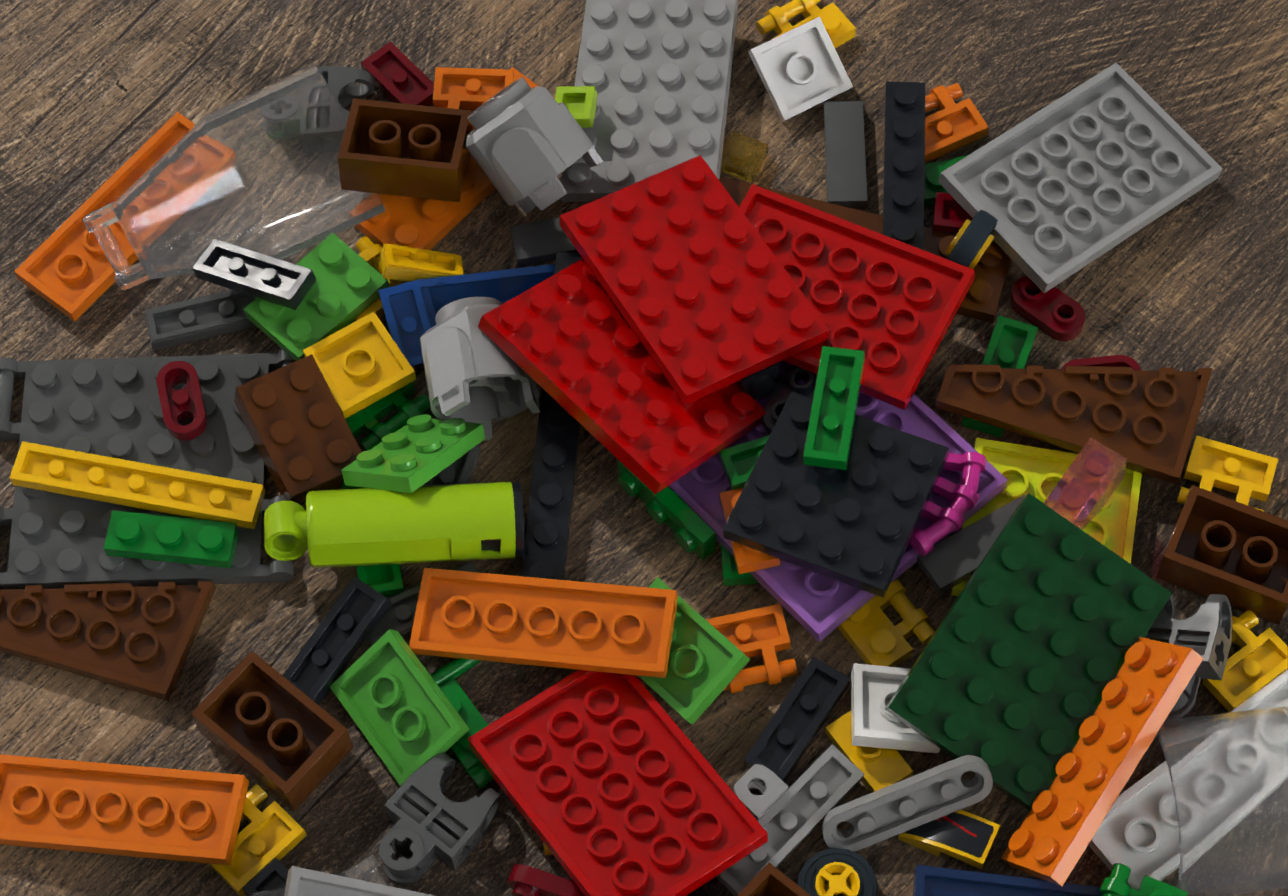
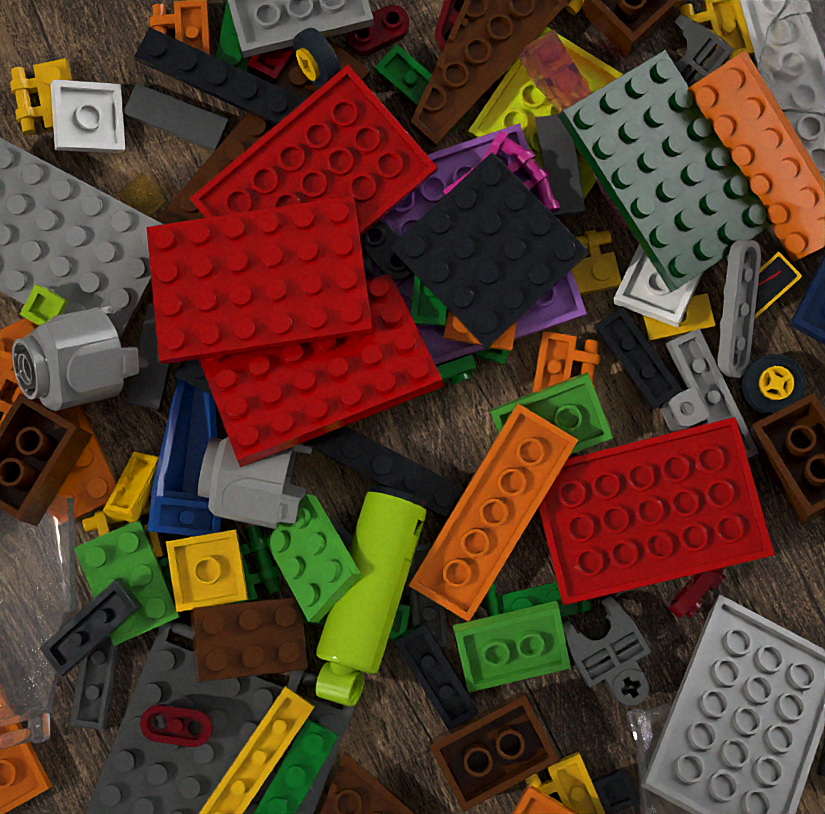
camera: 70 degrees left, 20 degrees up
green plate [803,346,865,470] -> none

